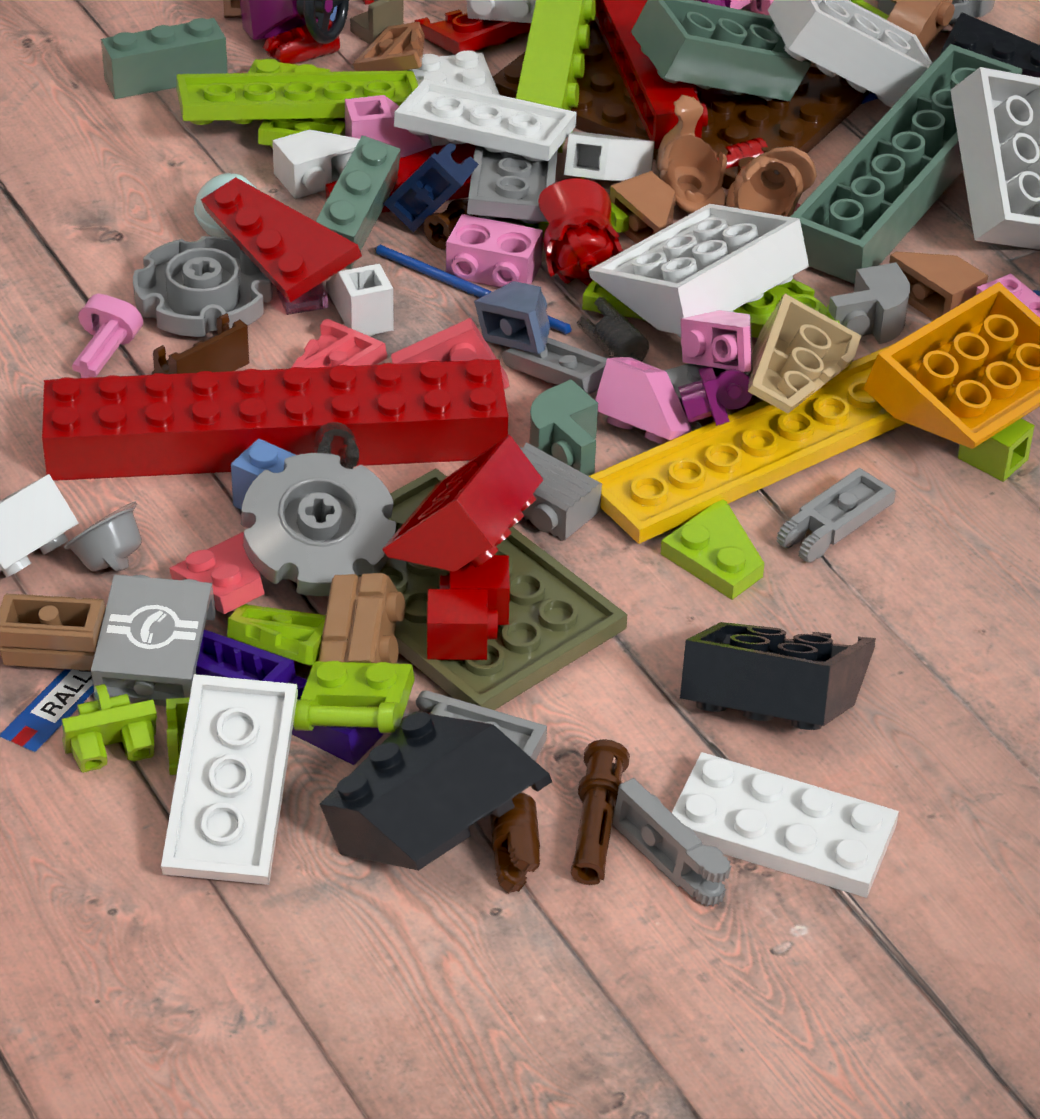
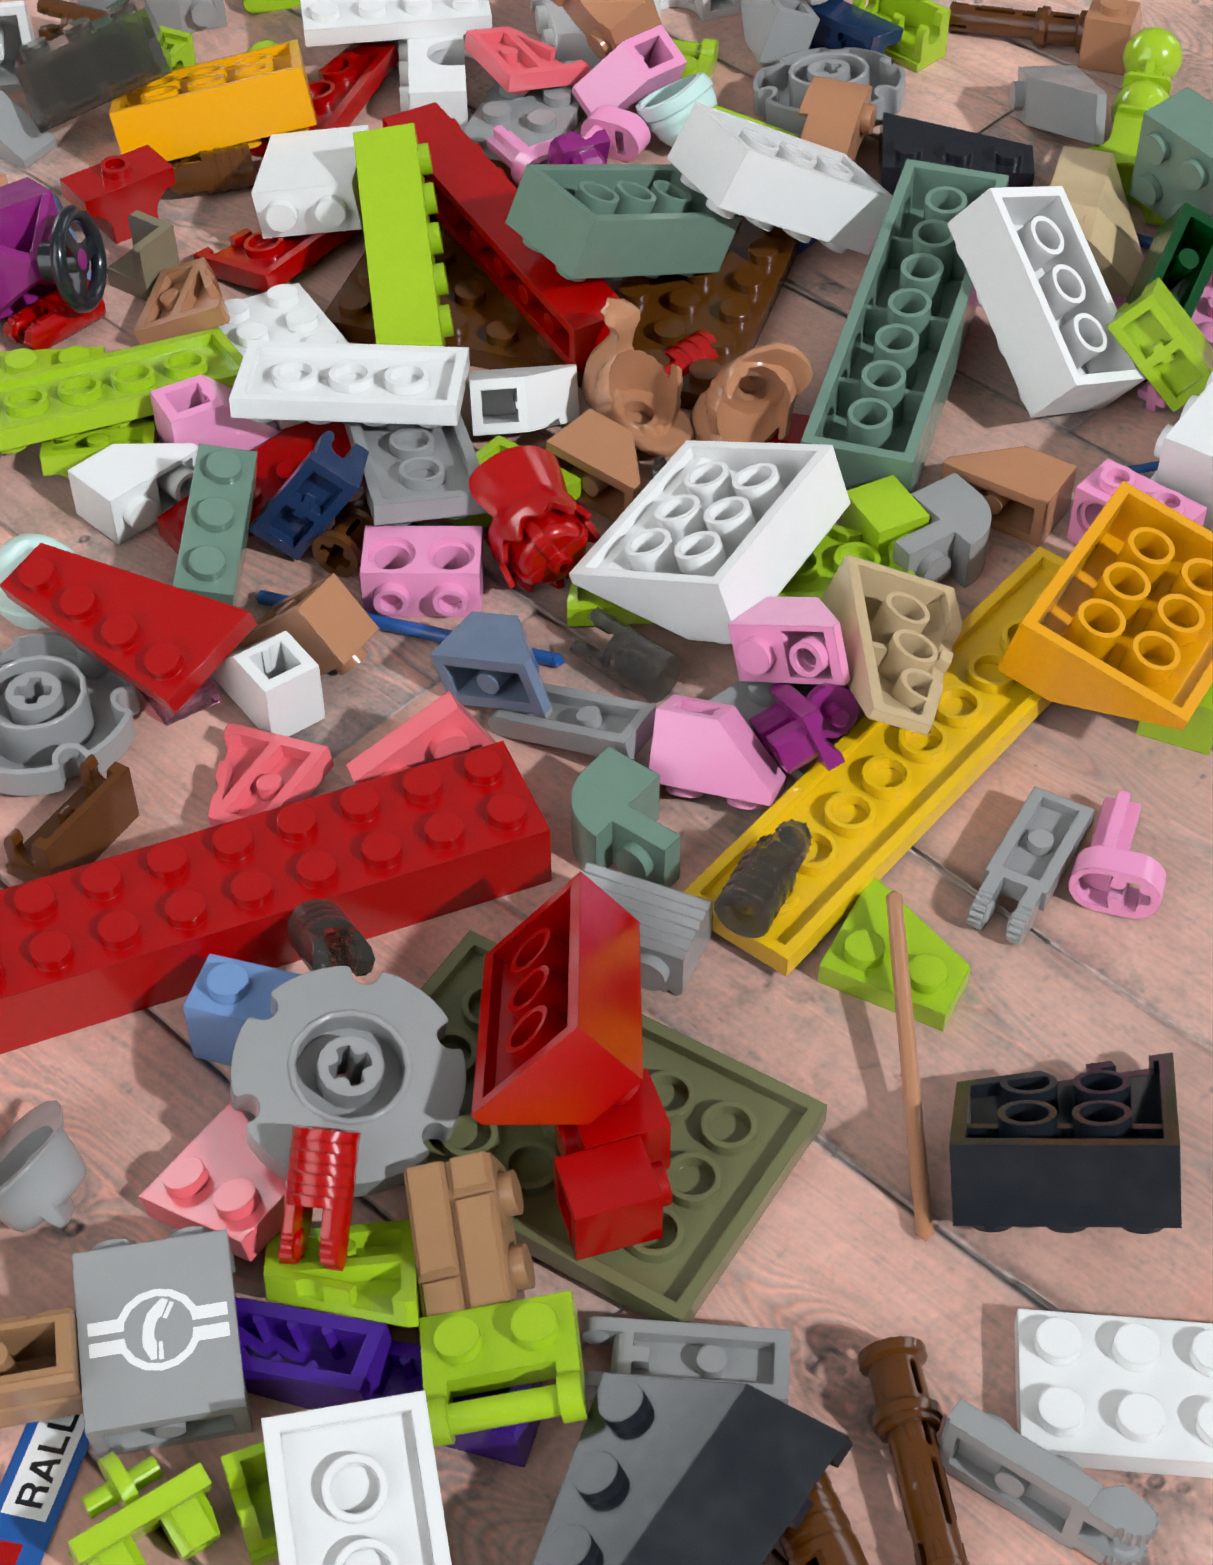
camera: 15 degrees left, 5 degrees up
none -> nougat slope [241,573,380,676]
none -> red hinge [278,1125,361,1271]
none -> clear smoke hinge [714,819,813,938]
none -> lime brick [841,475,930,557]
none -> nougat axle [885,890,934,1242]
none -> bright pink piece [1068,790,1167,919]

